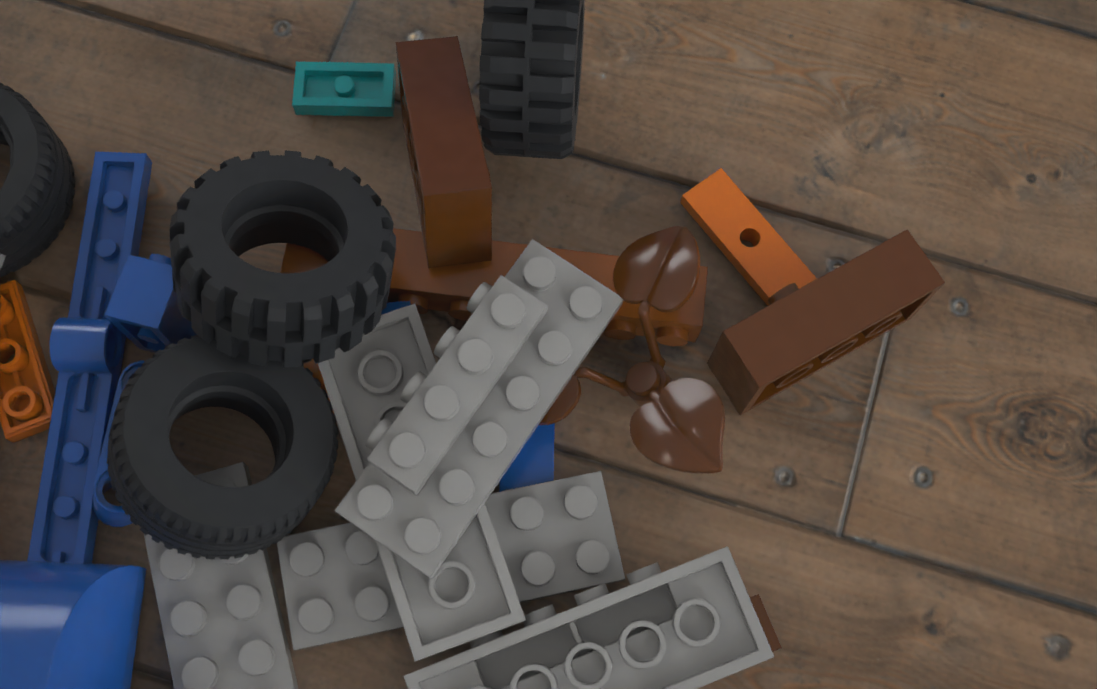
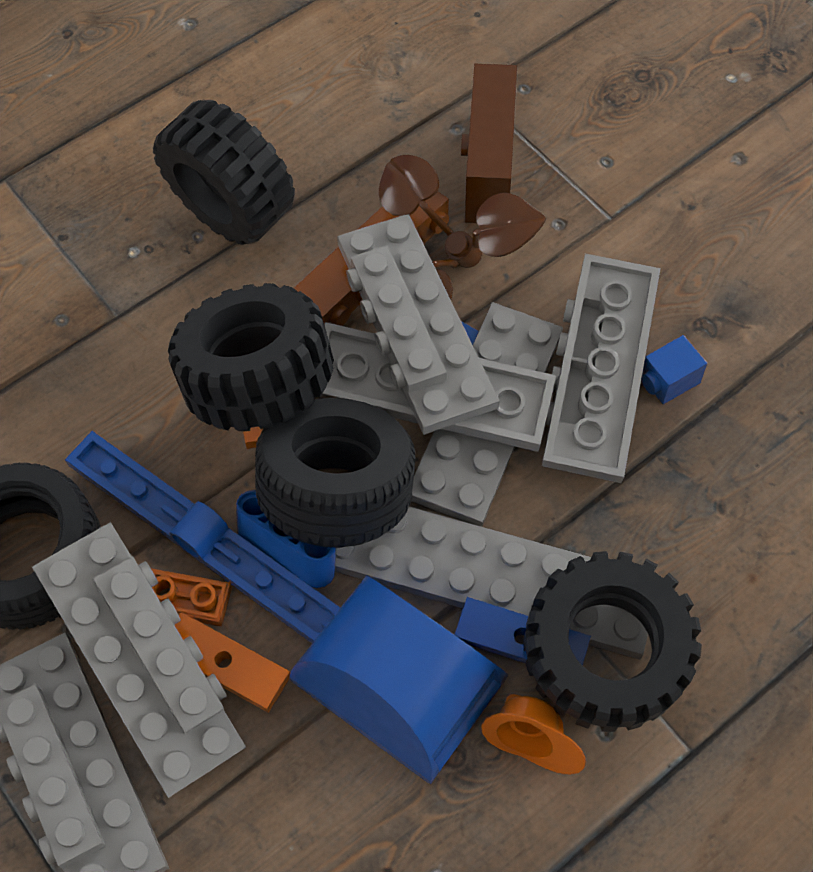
camera: 50 degrees left, 10 degrees down
blue brick [104,254,197,353] -> none
teal plate [292,61,396,117] -> none
reddish brown brick [396,36,492,268] -> none
orange tile [680,168,817,306] -> none

